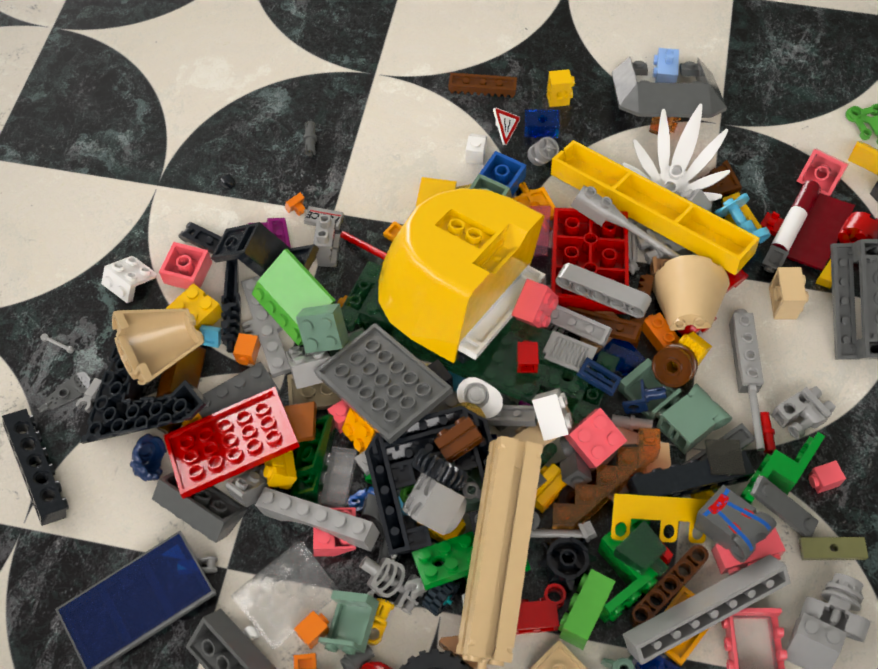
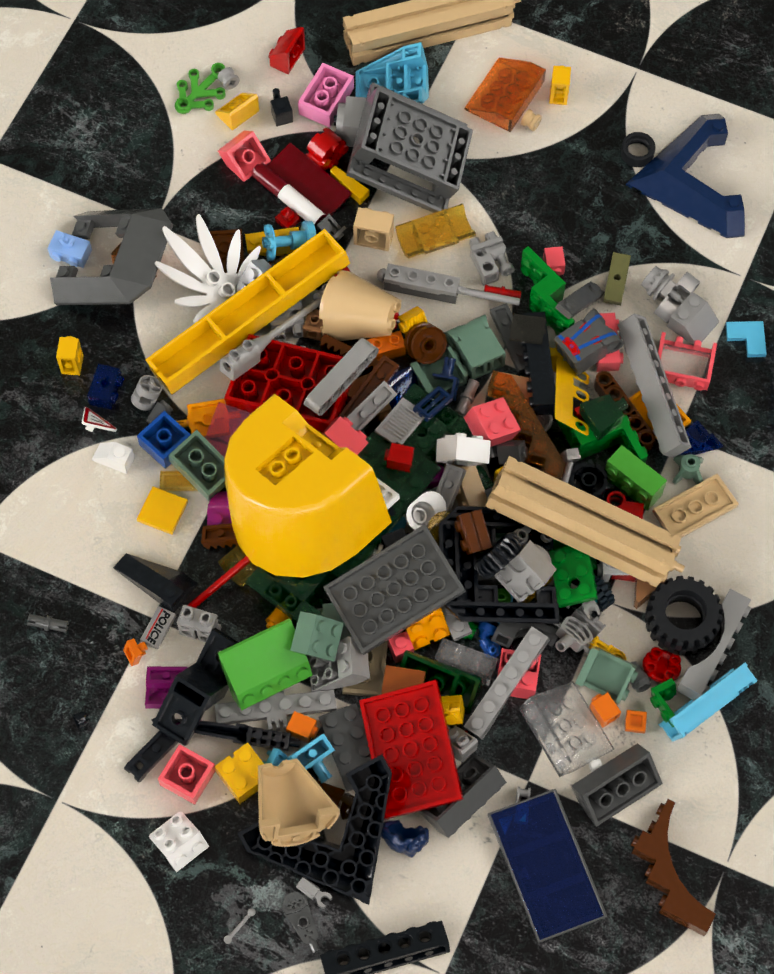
camera: 80 degrees left, 5 degrees up
light orange tile [383,221,402,242] -> none
reddish brown gear [448,72,517,98] -> none
none -> black wedge [113,553,198,613]
none -> dark grey cone [146,400,173,424]
none -> medium azure brick [286,733,335,783]
none -> clear yellow piece [395,204,476,259]

